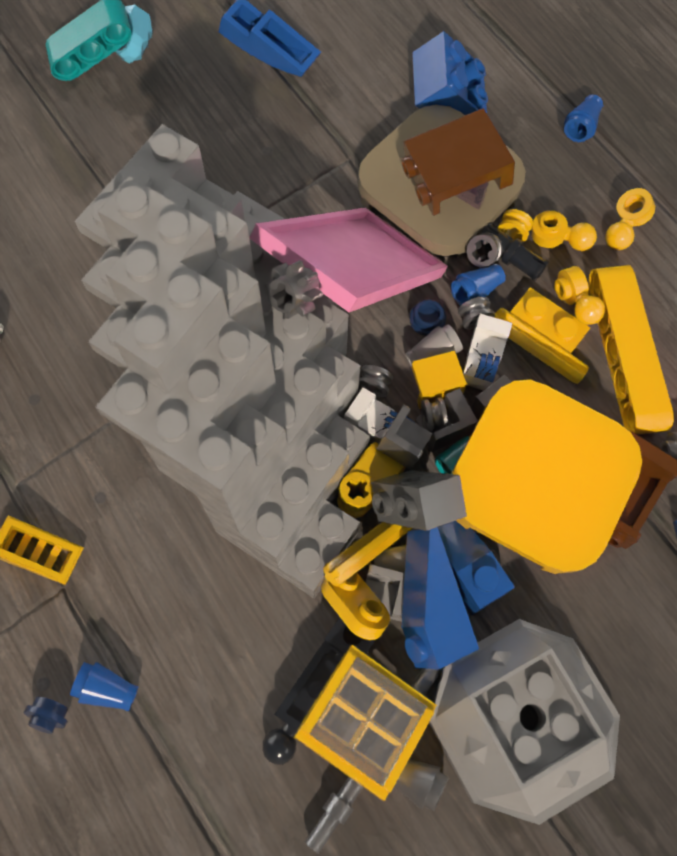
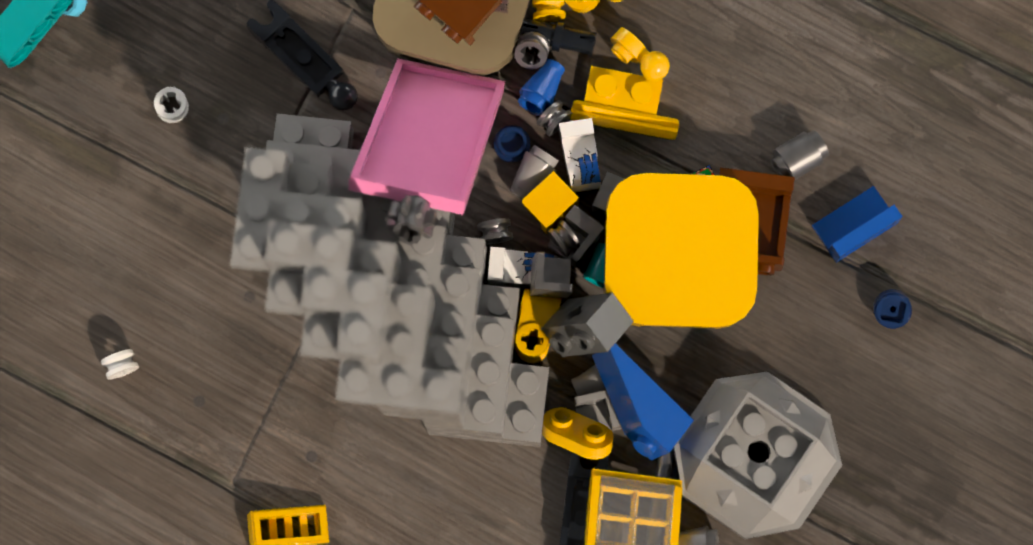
camera: 20 degrees left, 10 degrees up
yellow axle [323,522,413,586] -> none
blue slope [438,520,515,615] -> none
yellow beam [589,265,674,435] -> none
none -> black plate [247,0,358,110]

